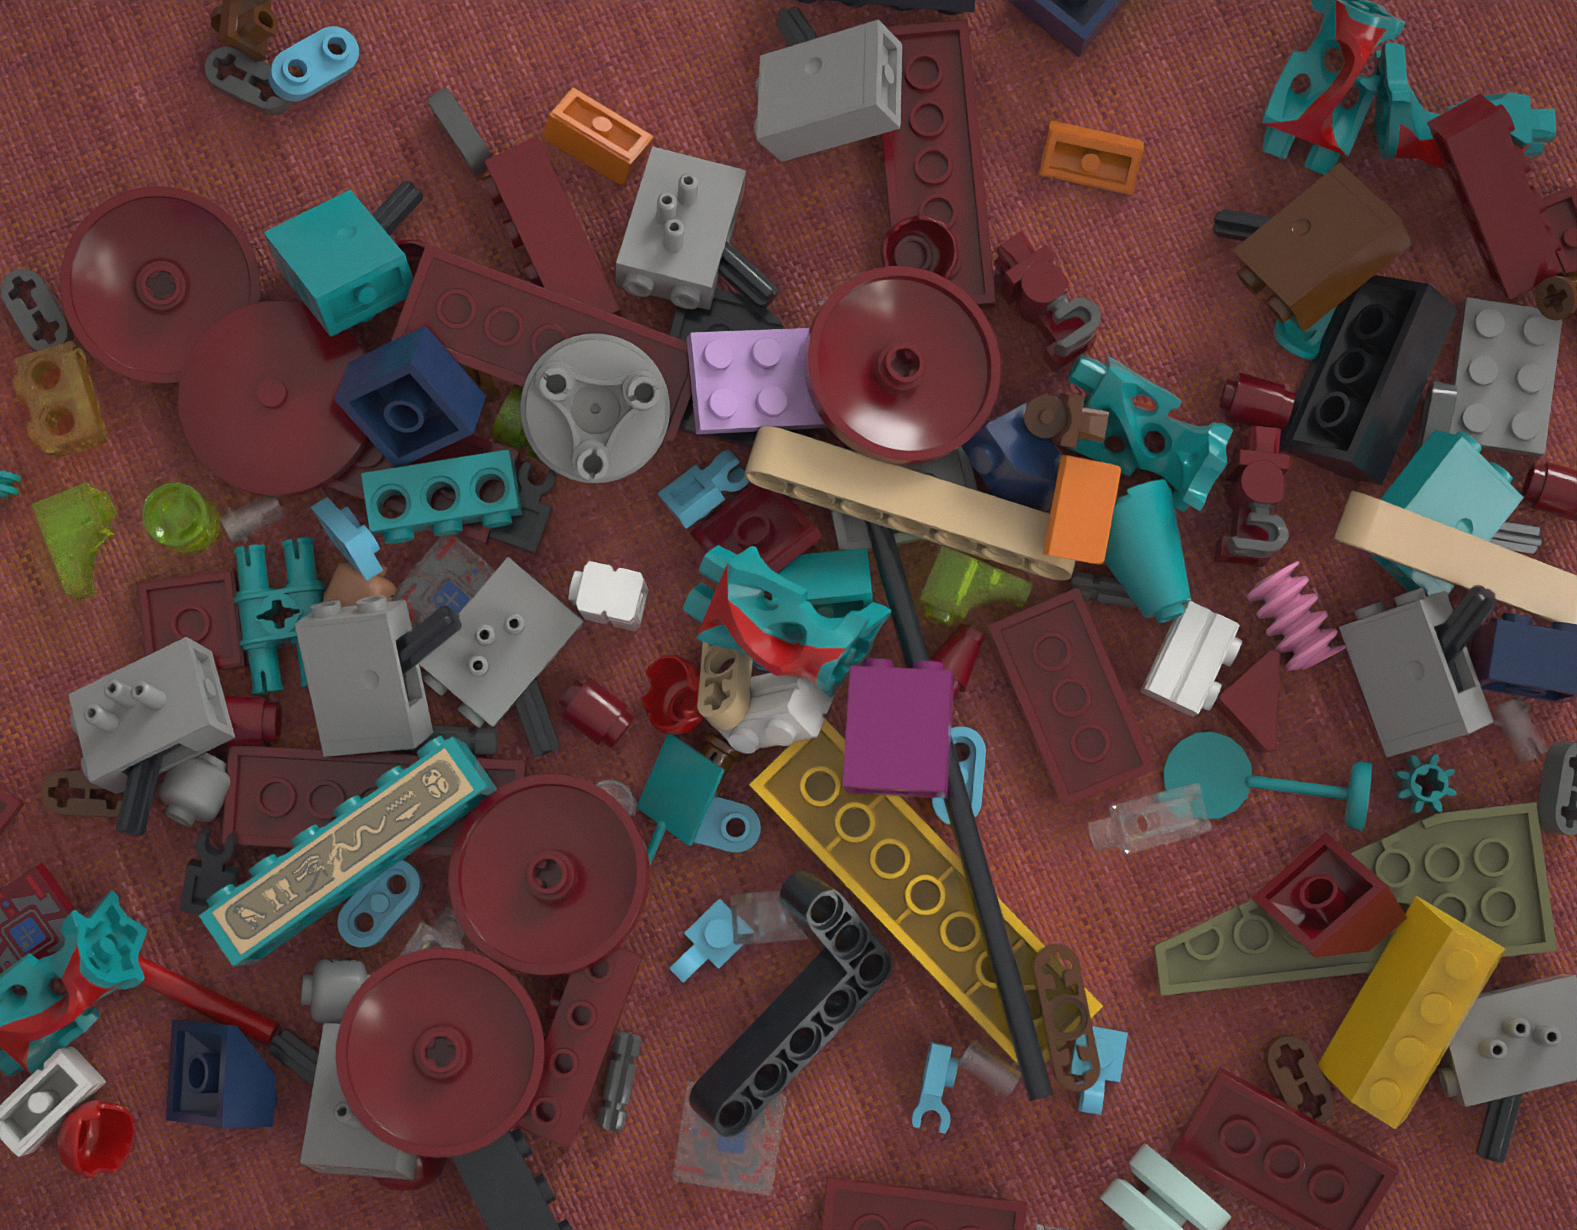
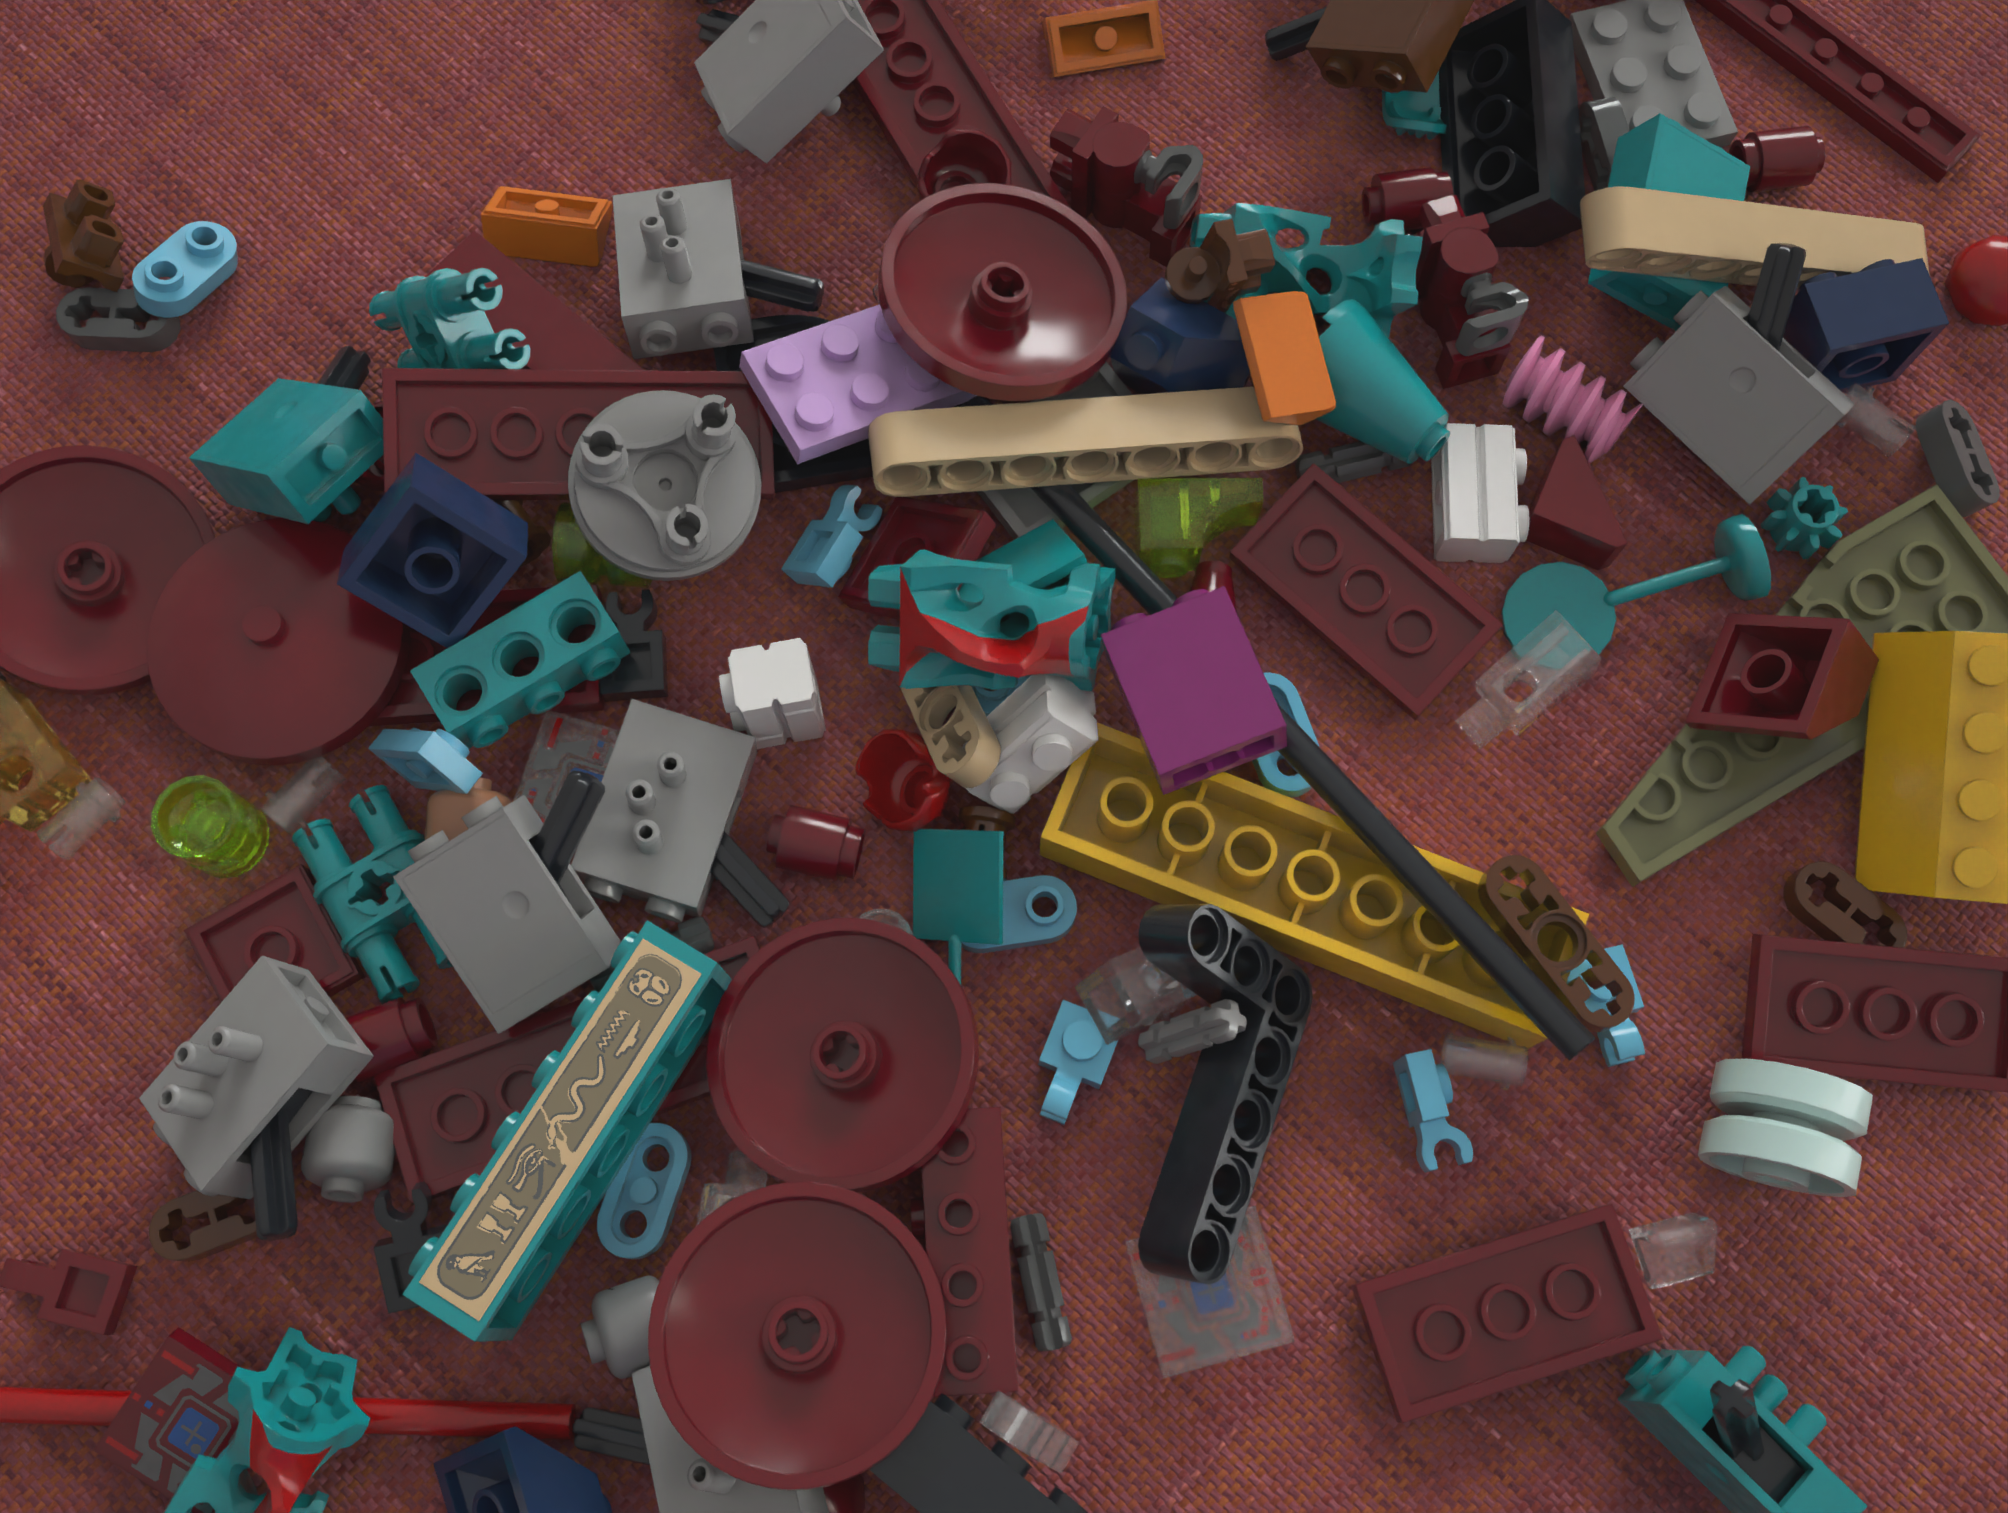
camera: 25 degrees left, 10 degrees down
clear neon green arch [31,482,117,600] -> none
dark grey beam [425,86,493,176] -> none
none -> clear pin [36,777,126,860]
none -> teal pin [369,268,531,369]
none -> clear beam [979,1390,1080,1473]
none -> light grey axle [1138,999,1247,1064]

